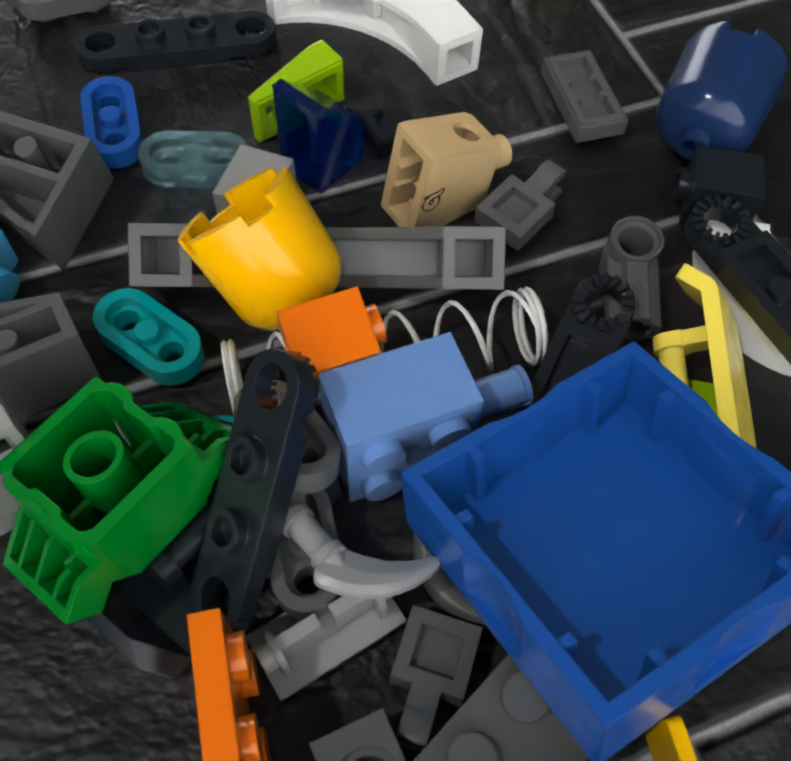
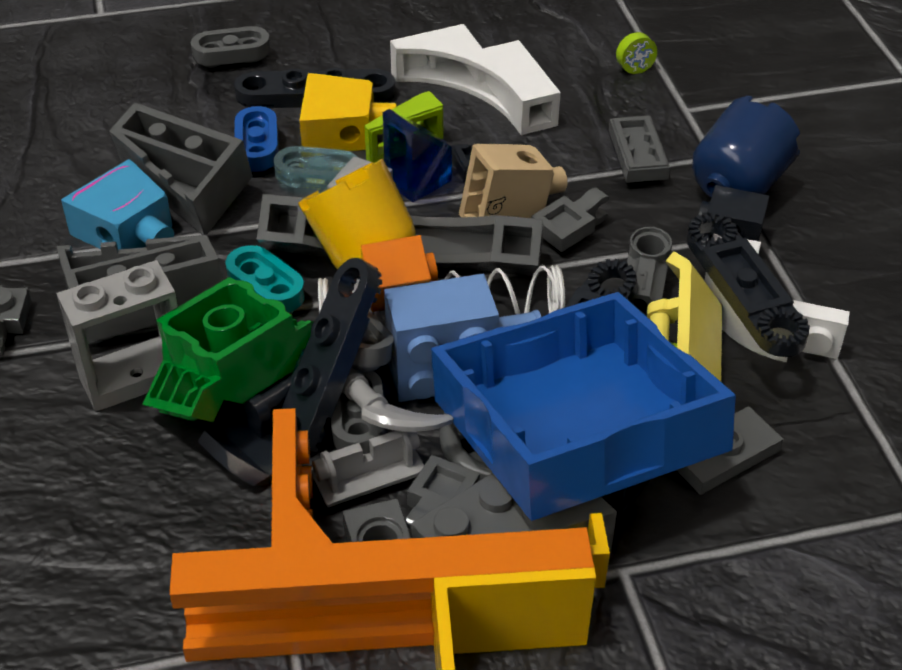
camera: 10 degrees right, 15 degrees down
none -> yellow torso [299,73,397,155]

